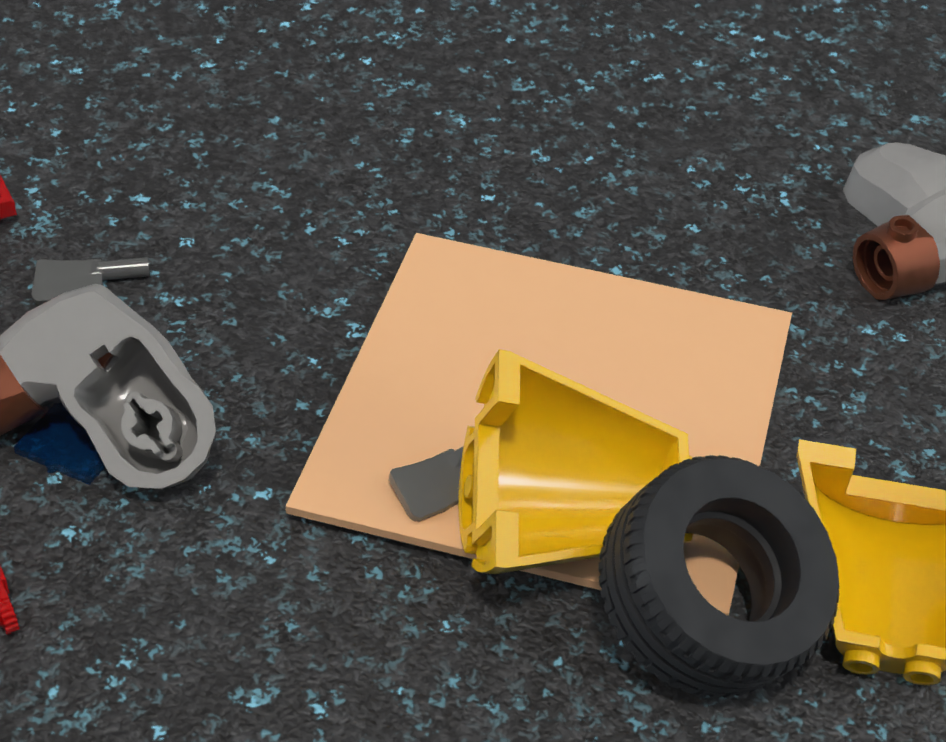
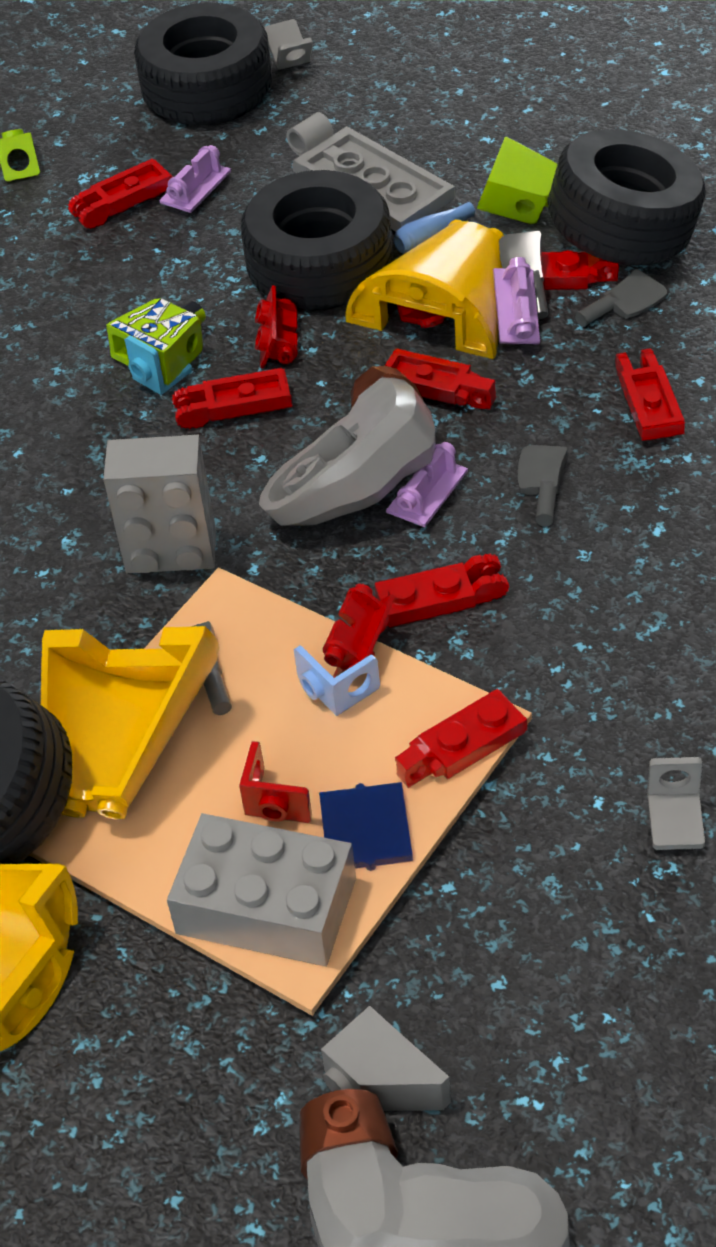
camera: 115 degrees right, 5 degrees up
none -> light grey brick [103,434,216,574]
none -> light grey brick [167,813,356,967]
none -> red bracket [239,741,312,823]
none -> light blue bracket [294,645,380,716]
none -> clear blue piece [319,782,413,871]
none -> light grey slope [321,1006,451,1111]
none -> red hinge [322,584,395,678]
none -> red hinge [374,553,510,627]
none -> red hinge [395,688,527,788]
none -> light grey bracket [647,757,705,850]

